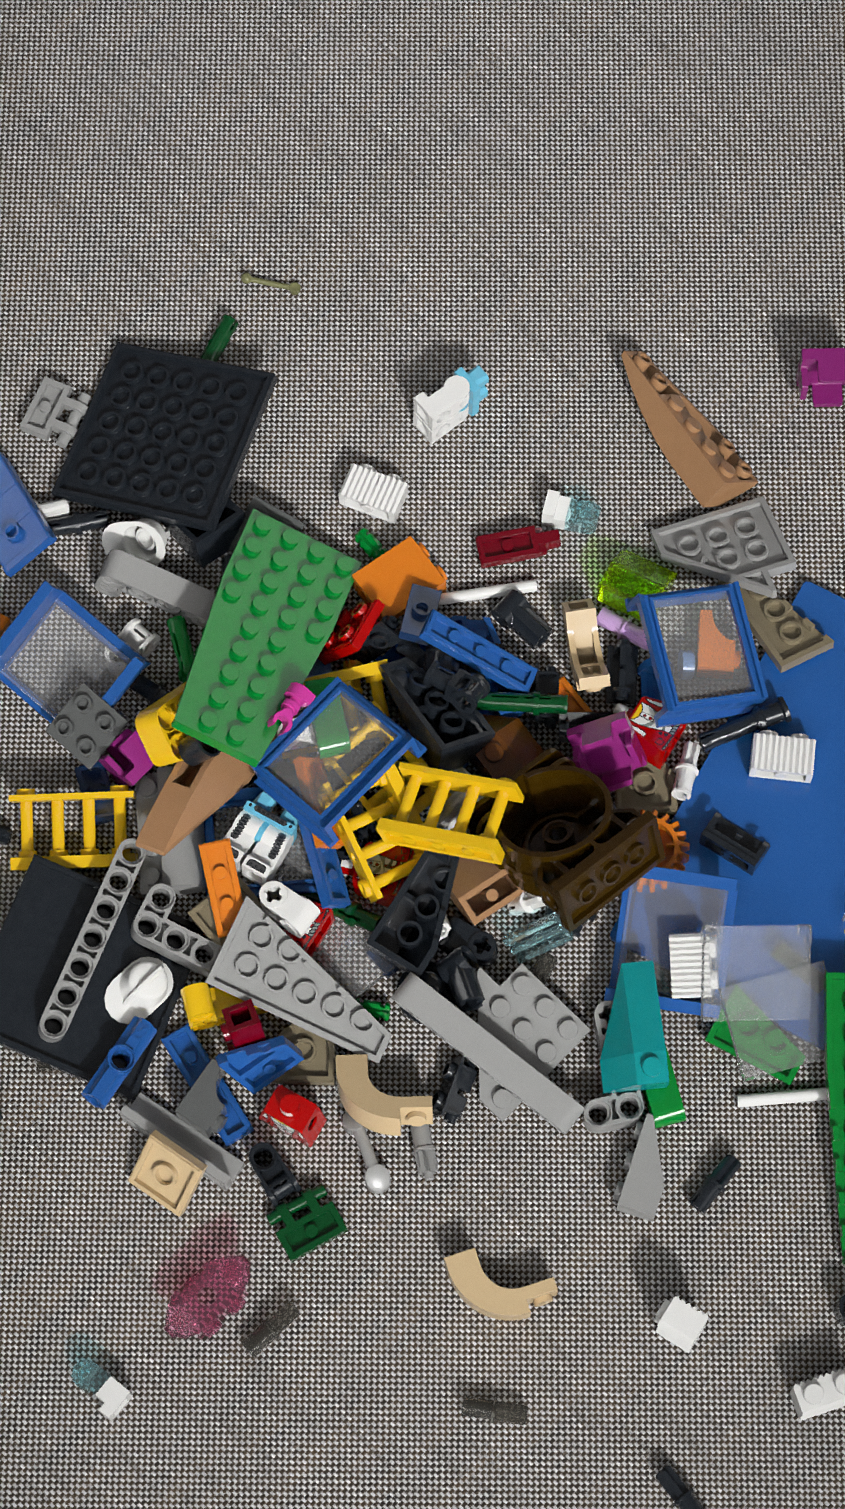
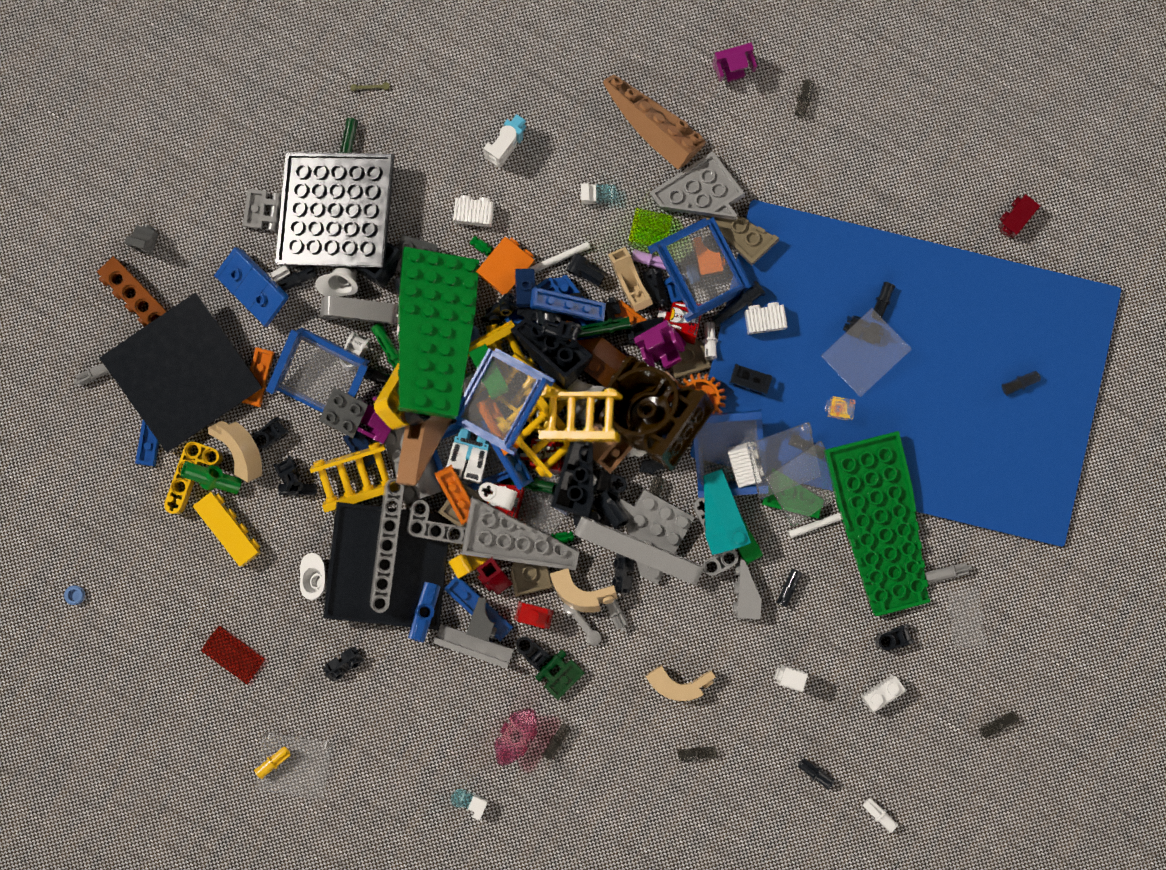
camera: 15 degrees left, 15 degrees up
white piece [104,957,174,1024] -> none
tan plate [128,1130,207,1217] -> none
blue wing [216,1035,304,1094] -> none
dark pink piece [267,682,316,736] -> none
red tile [318,599,385,665] -> none
dark red hinge [475,525,561,569] -> none
clear light blue tile [503,912,574,964] -> none

